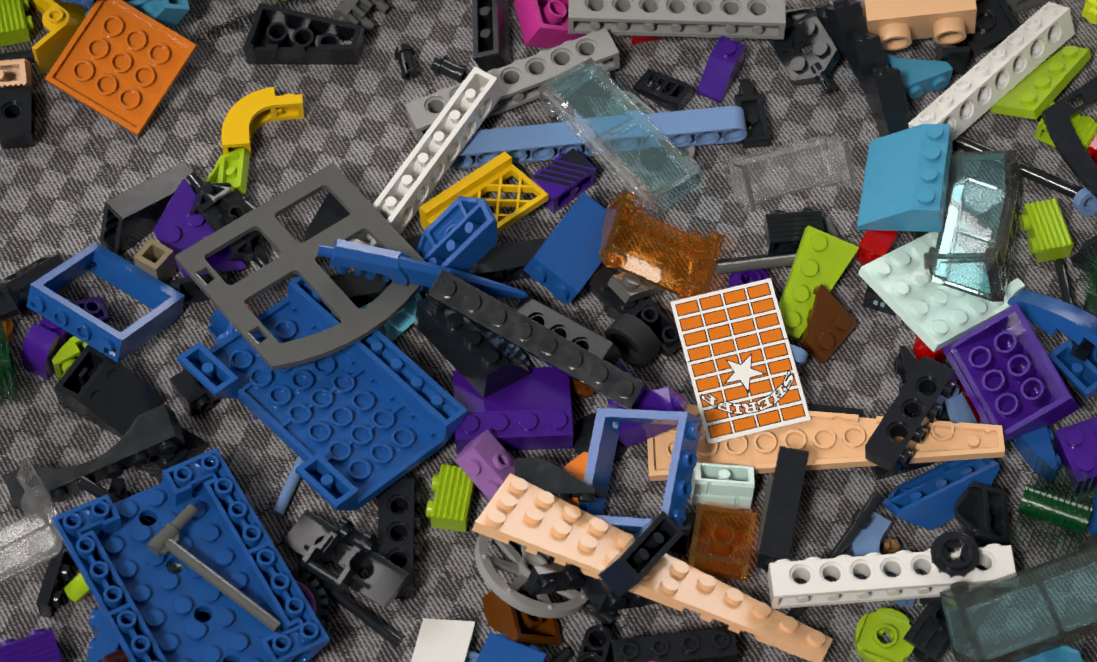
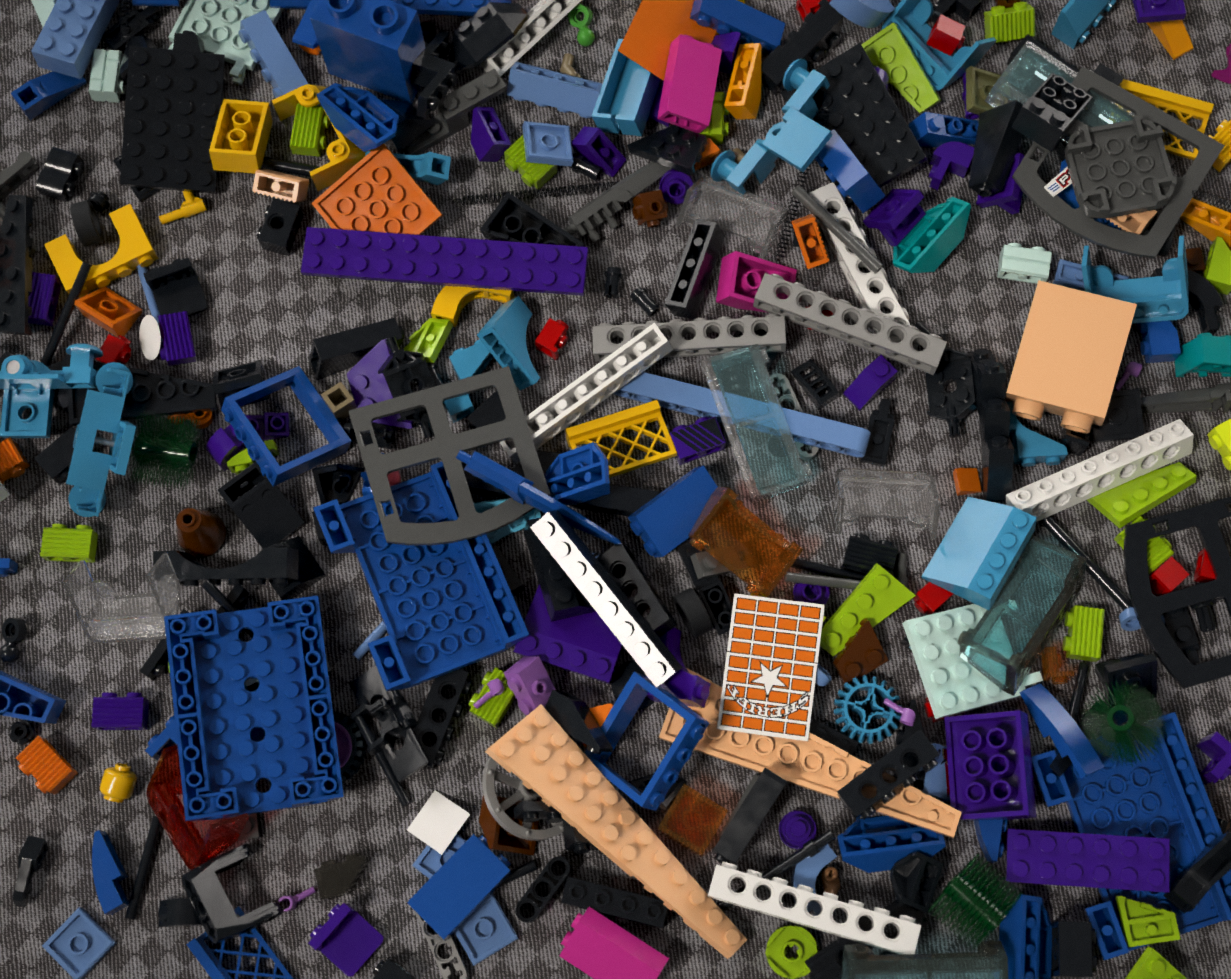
camera: 25 degrees right, 15 degrees up
dark grey bar [147,504,283,633] -> none
black brick [598,511,684,598] -> none
light aqua brick [691,462,755,509] -> none
black gear [930,531,980,578] -> none
none -> reddish brown cone [176,508,227,558]
none -> dark purple plate [301,227,588,296]
none -> black slope [312,464,365,505]
none -> dark azure arch [443,339,494,423]
none -> medium lavender hand [473,678,504,709]
none -> dark azure arch [477,296,540,390]
none -> red brick [535,318,569,360]
none -> dark purple plate [778,811,817,850]
none -> dark azure gear [833,675,902,744]
none -> medium lavender hand [883,698,916,726]
none -> orange slope [953,468,982,496]
none -> clear orange bracket [1041,646,1074,685]

